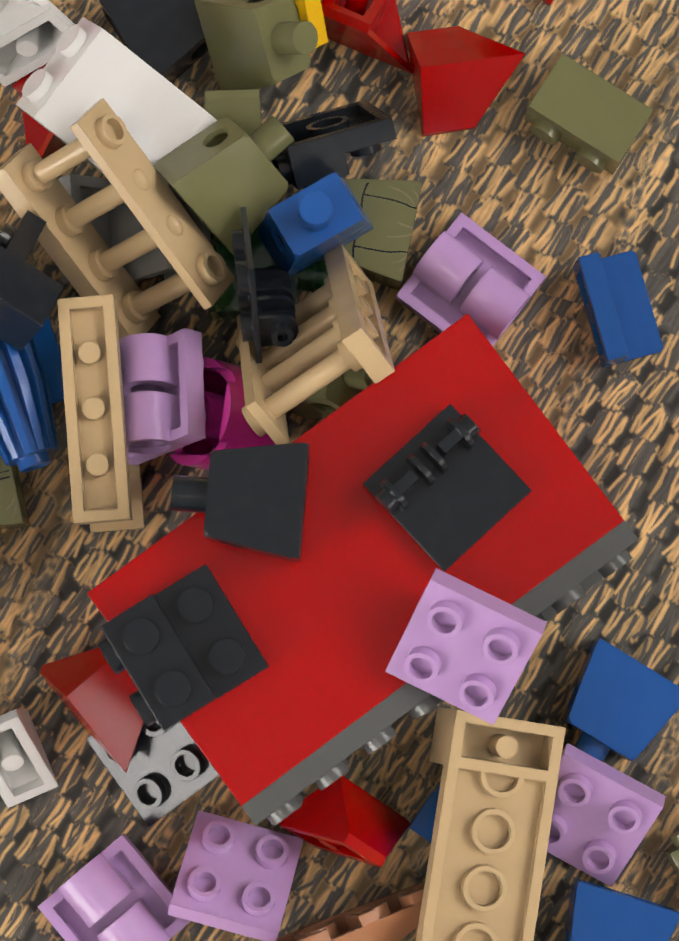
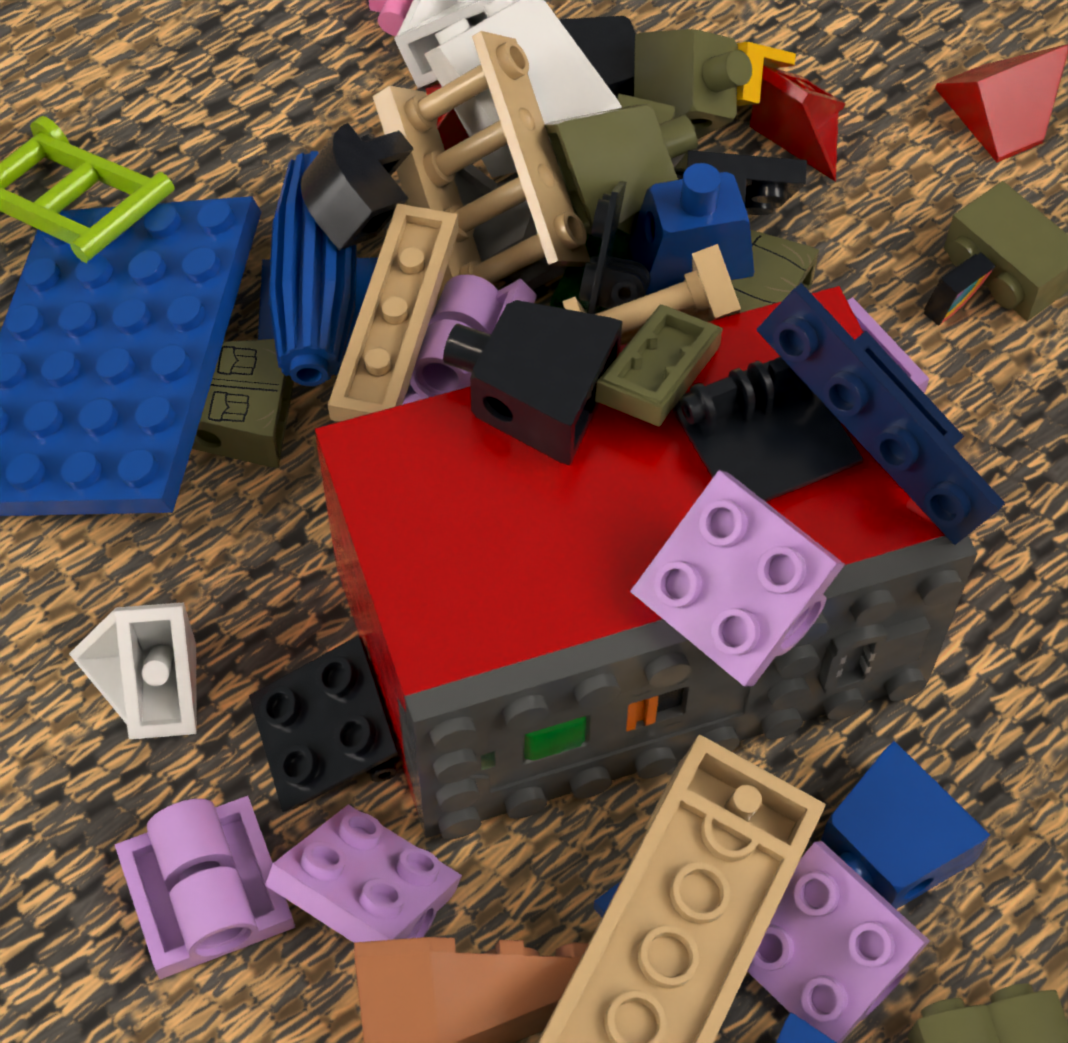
camera: 15 degrees right, 25 degrees down
red slope [39,648,144,773] -> none
black plate [98,564,269,731] -> none
red slope [278,775,410,868] -> none
red slope [406,26,526,137] -> none
blue panel [573,251,663,368] -> none
none -> olive plate [595,304,723,427]
none -> dark blue bracket [756,283,1006,545]
none -> black tile [923,252,996,326]

